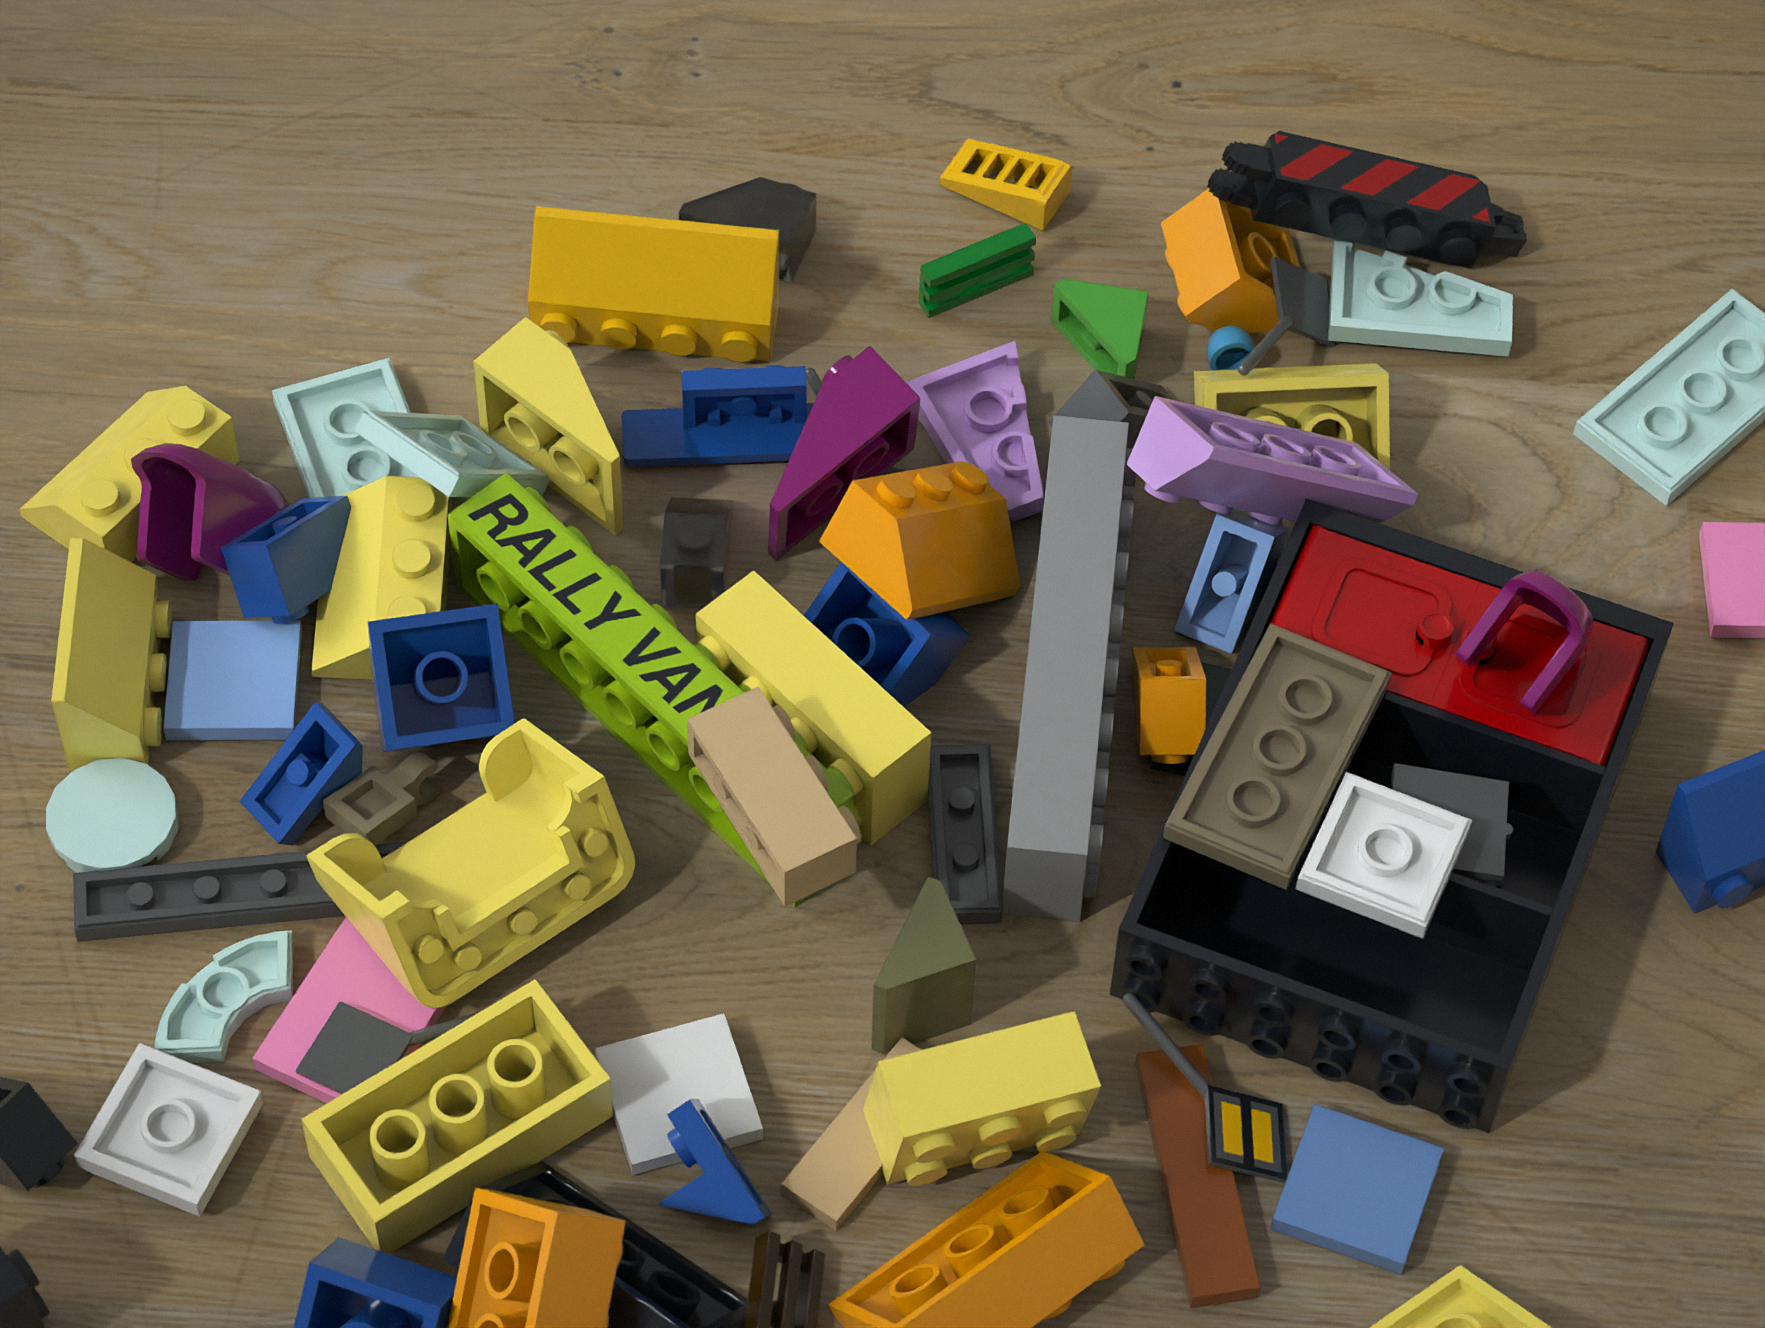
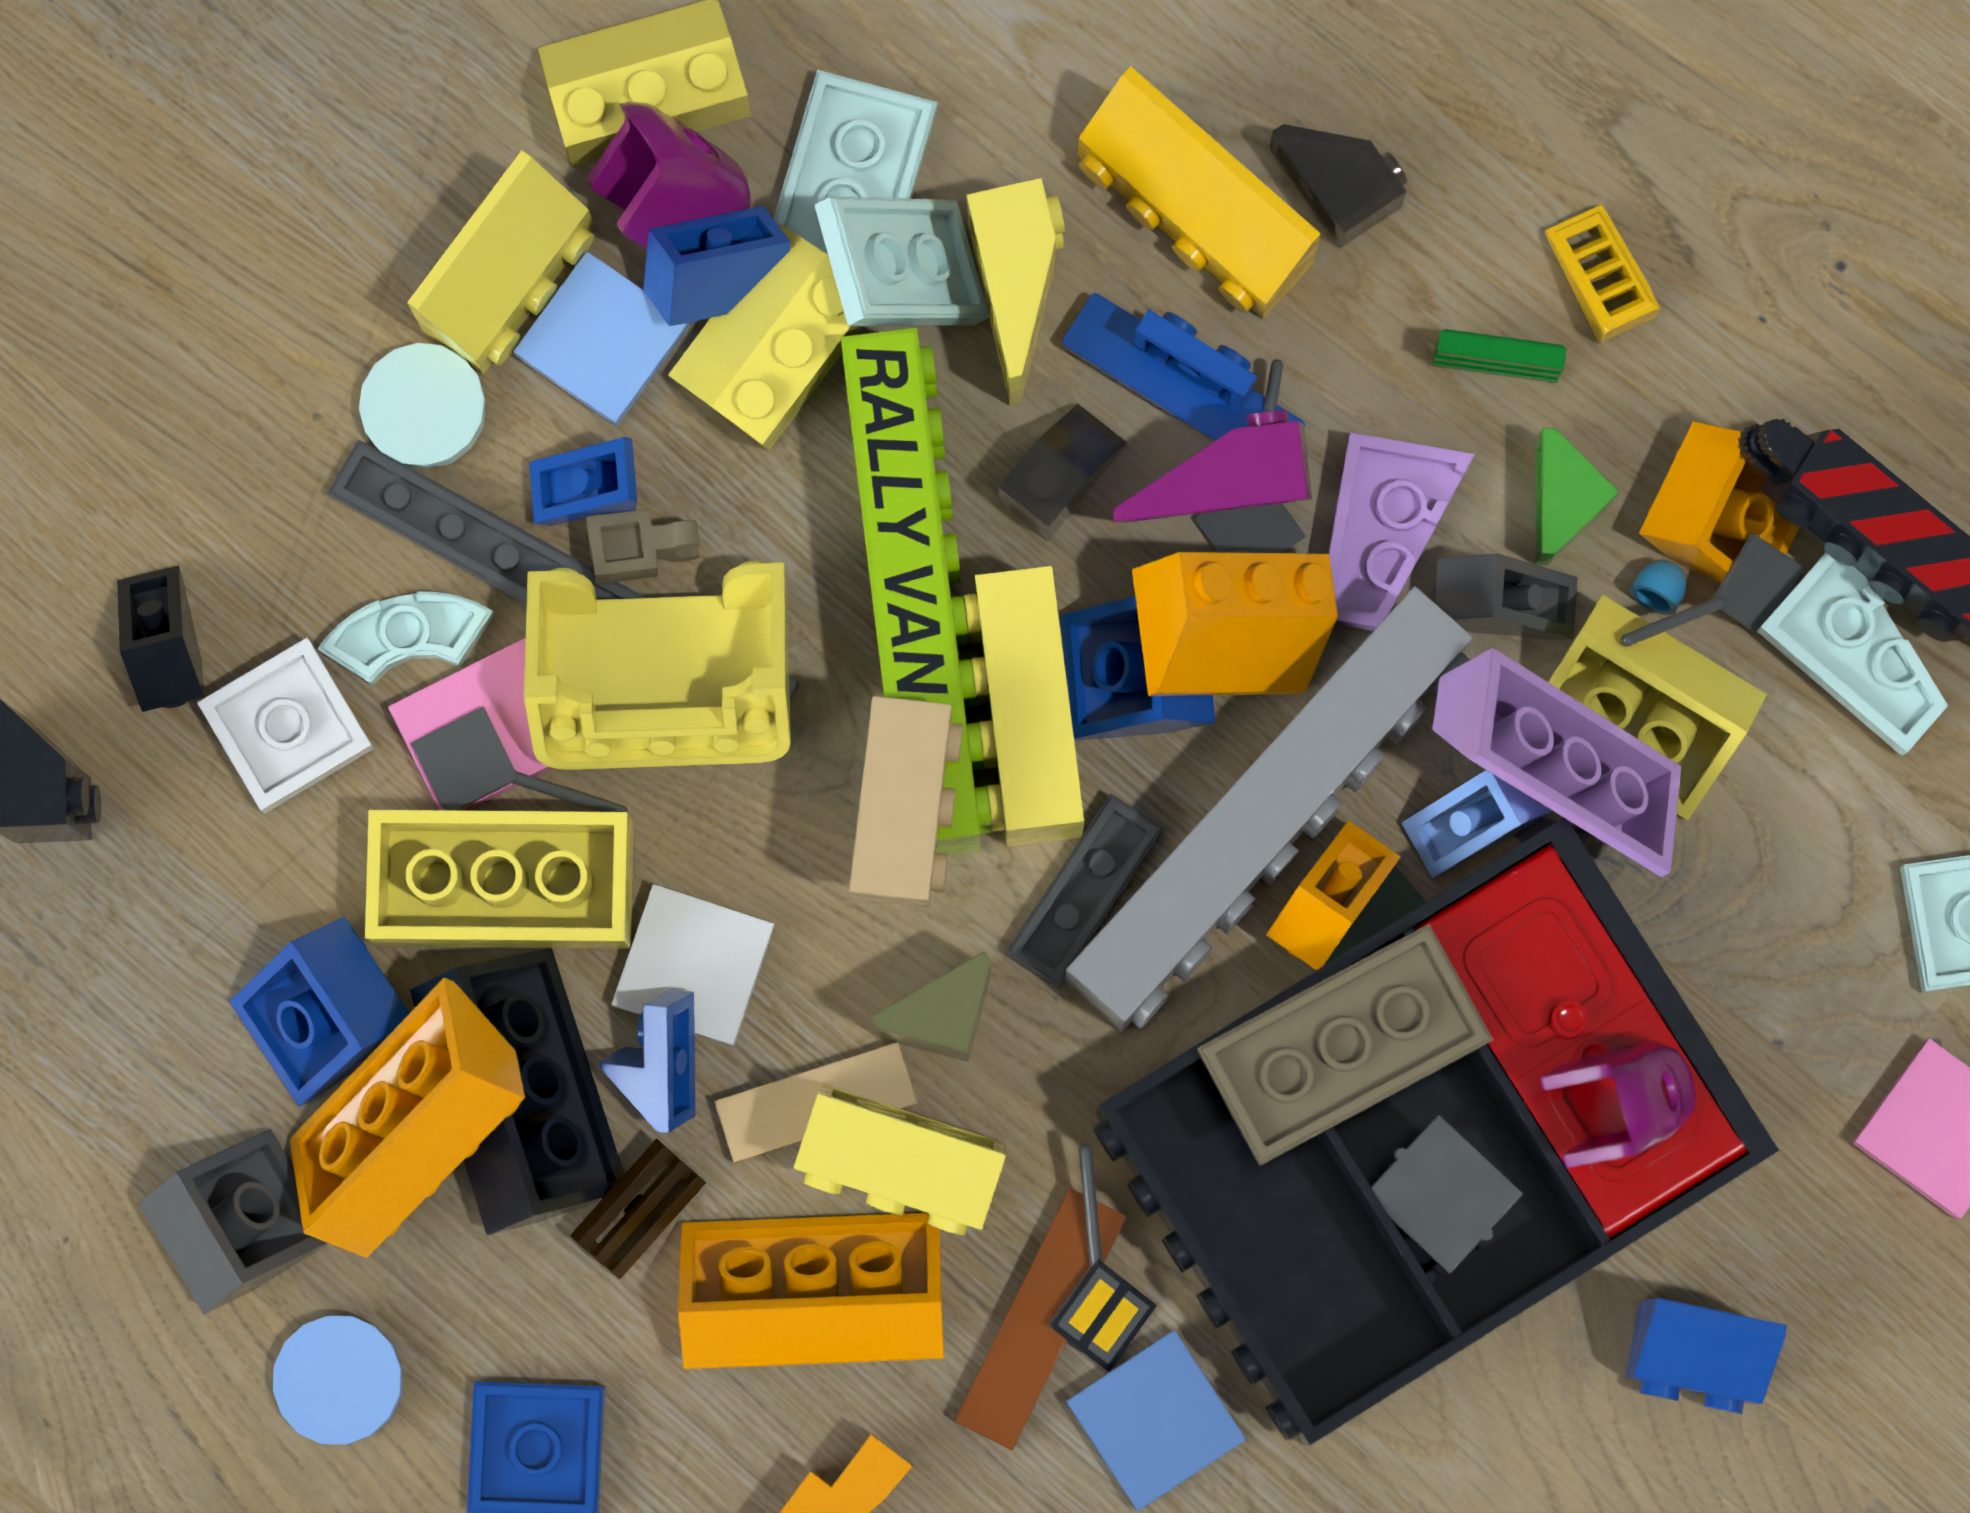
camera: 40 degrees right, 25 degrees up
blue slope [367,603,515,752] -> none
white tile [1296,772,1472,938] -> none

